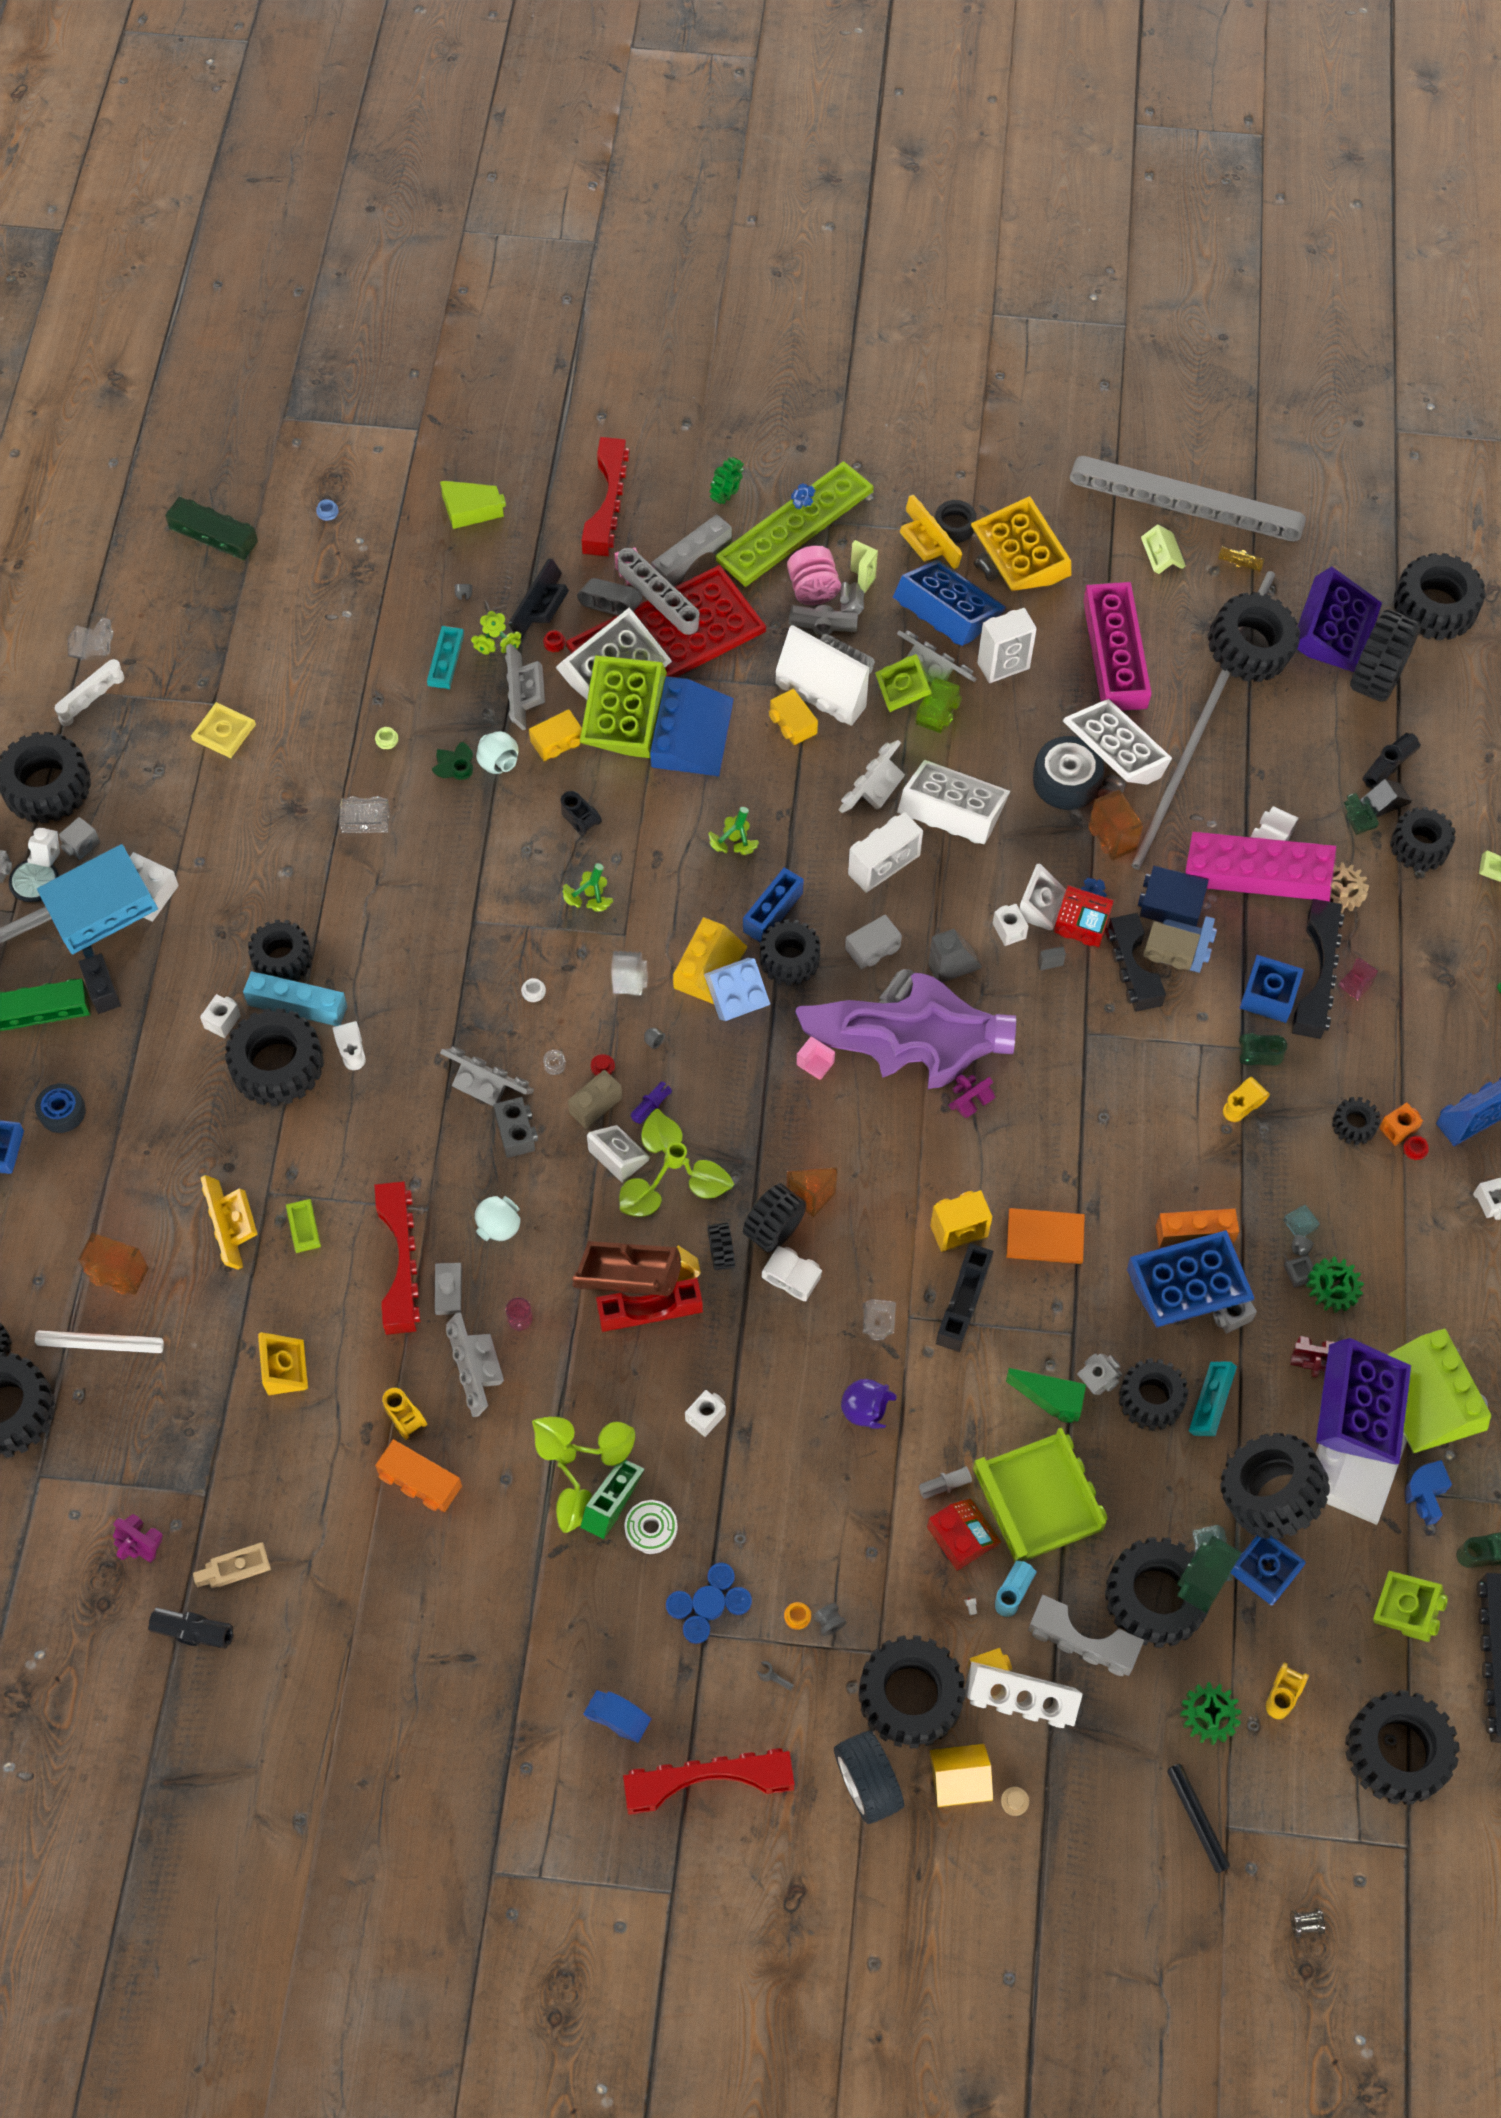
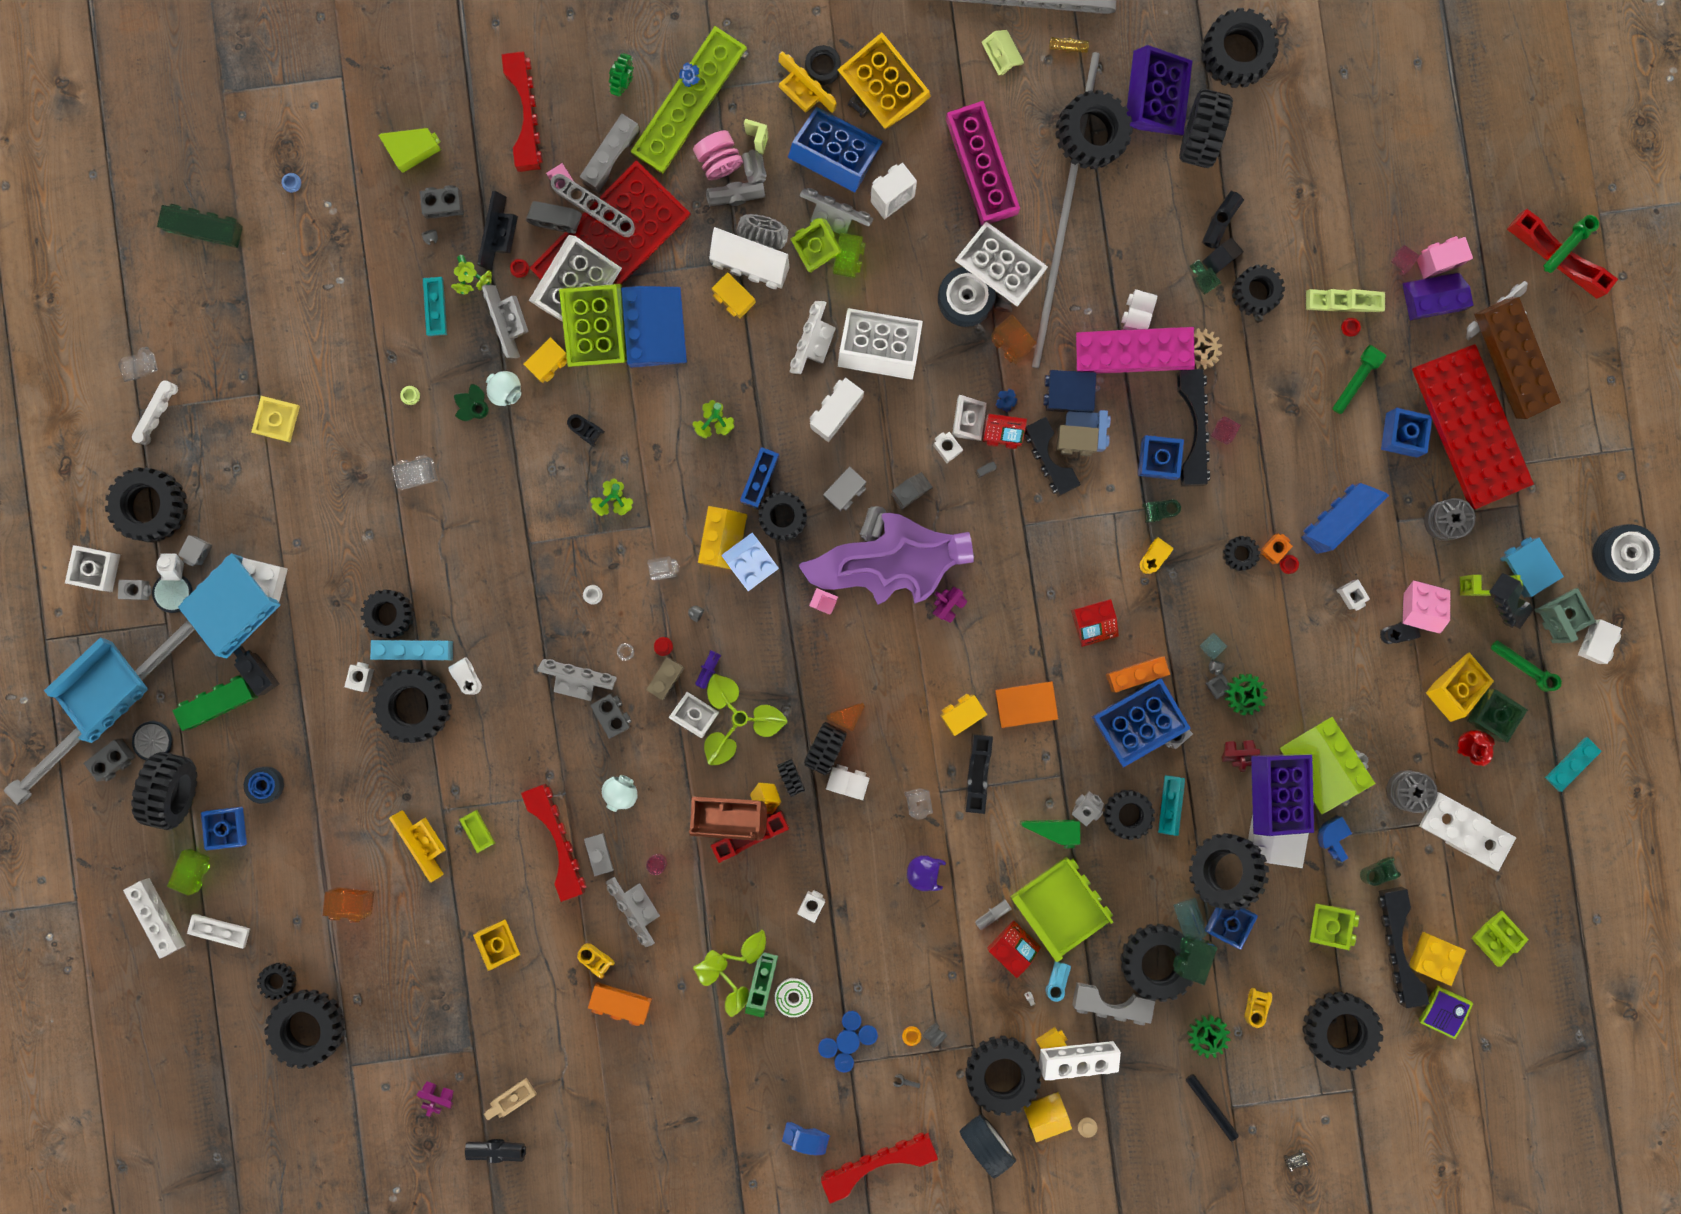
camera: 15 degrees left, 25 degrees up
white axle [35,1330,164,1353] -> none
none -> dark grey brick [420,185,464,219]
none -> red slope [1071,599,1119,647]

